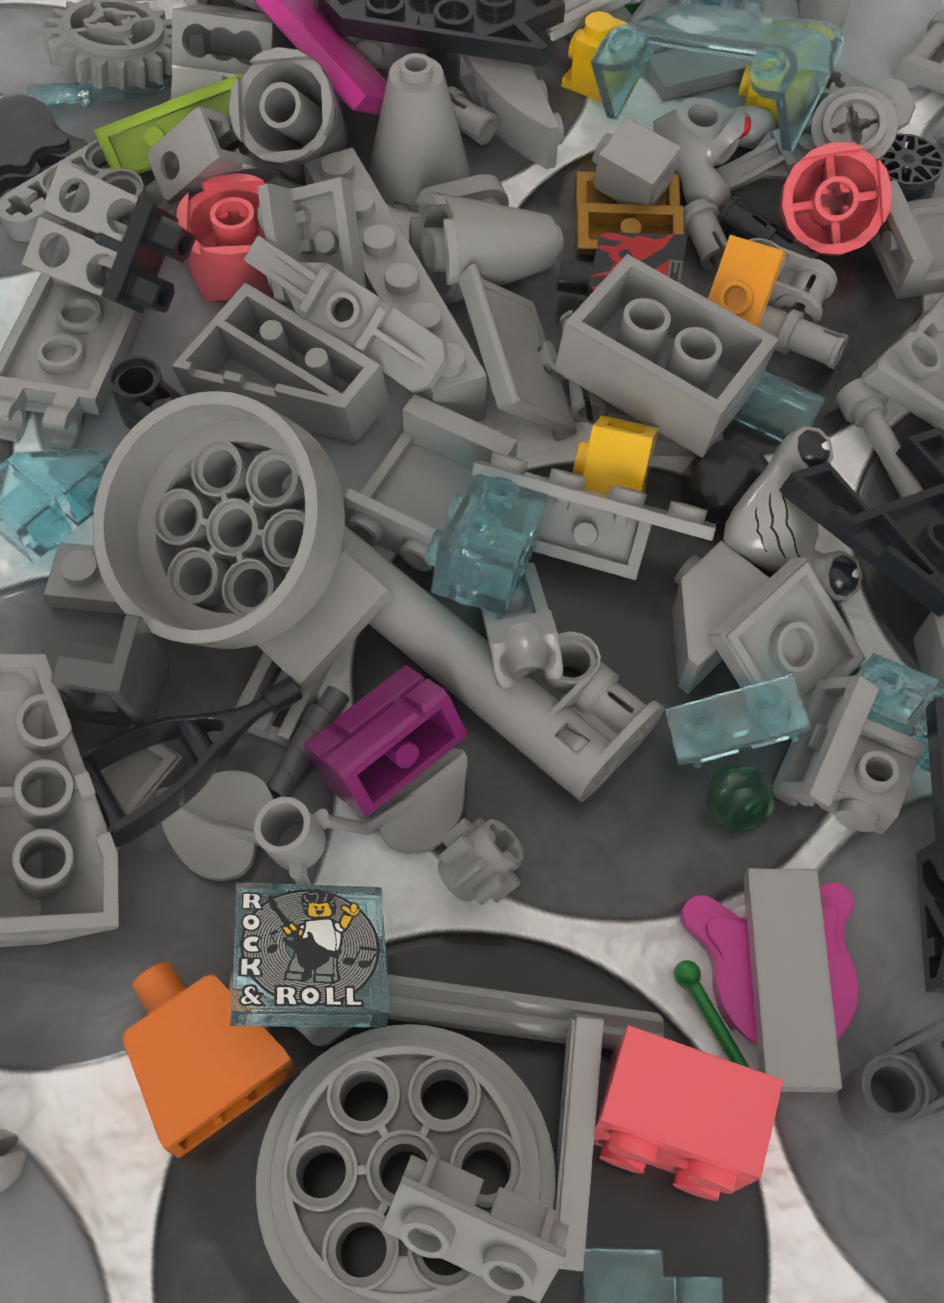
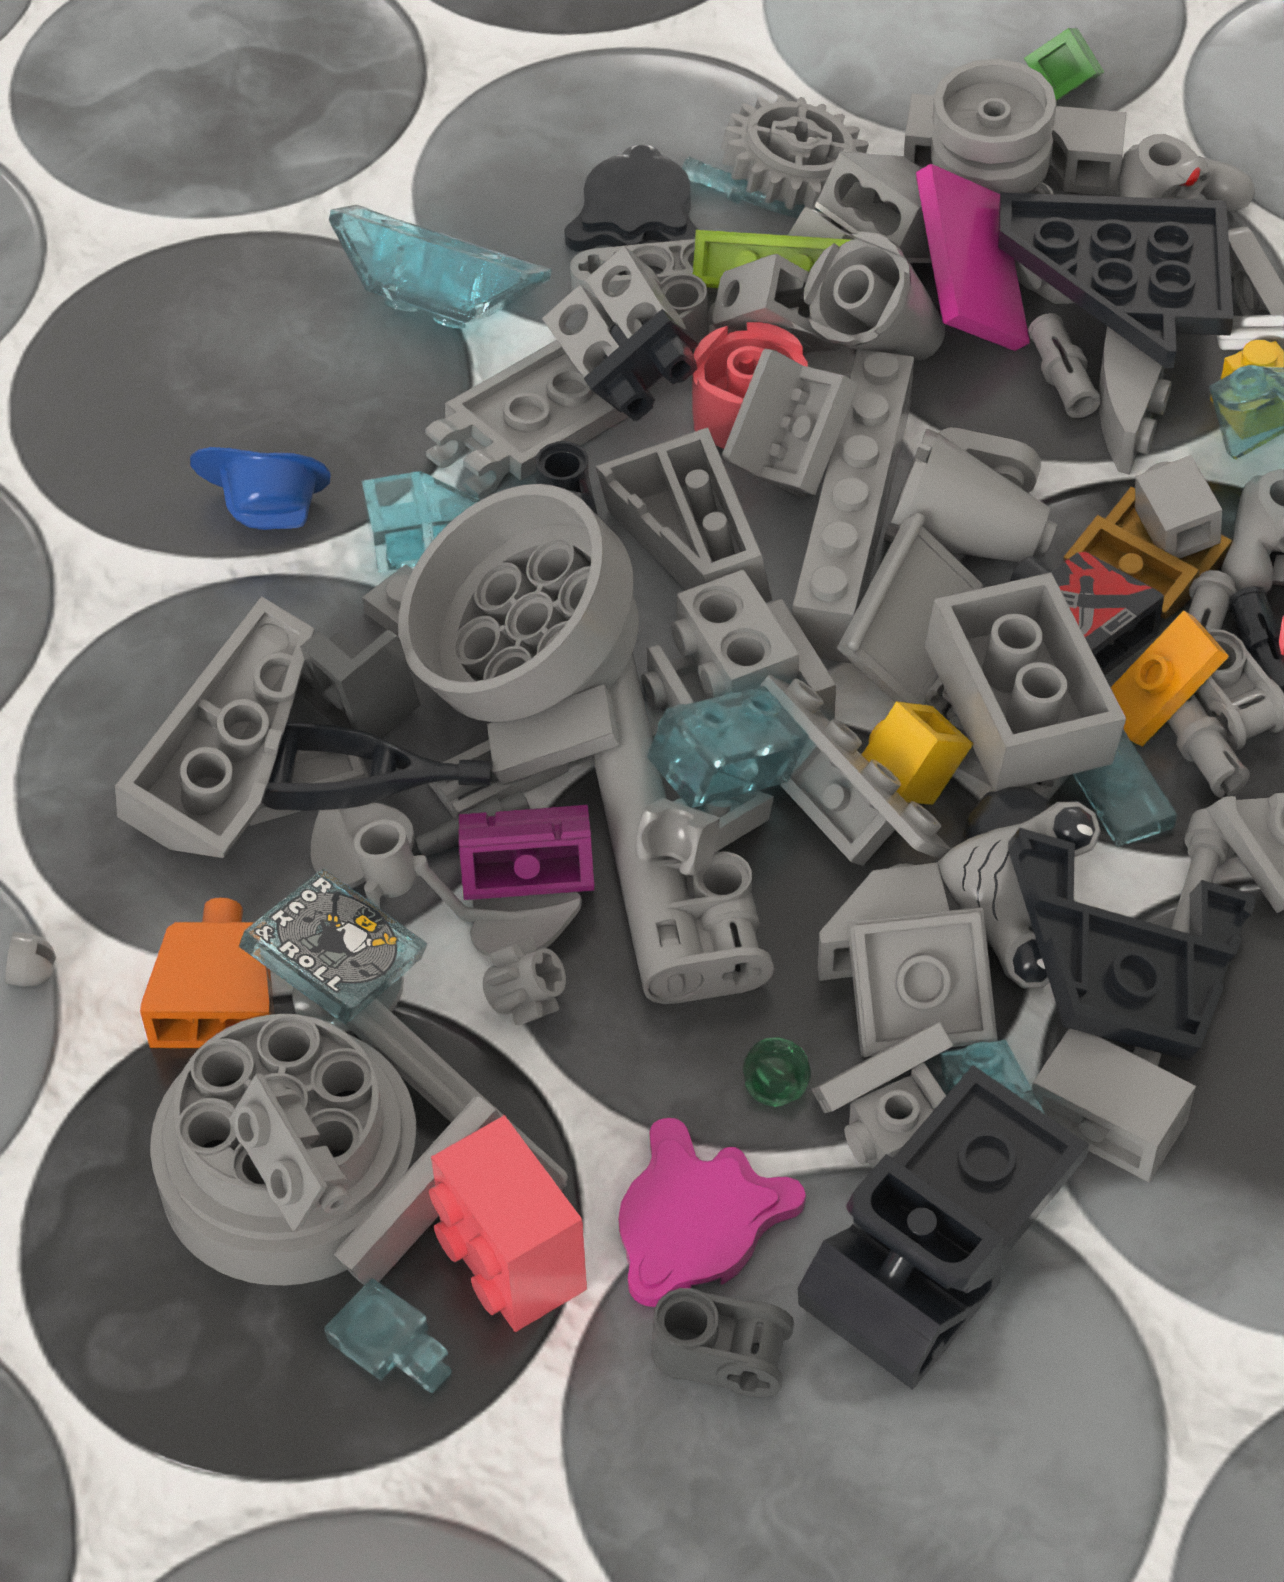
camera: 40 degrees right, 10 degrees down
light grey piece [244,235,449,393] -> none
light grey cone [368,53,469,213] -> none
clear light blue hinge [665,674,812,769] -> none
green hinge [673,960,757,1071] -> none
light grey tile [743,868,842,1093] -> none
none -> light grey brick [671,569,799,720]

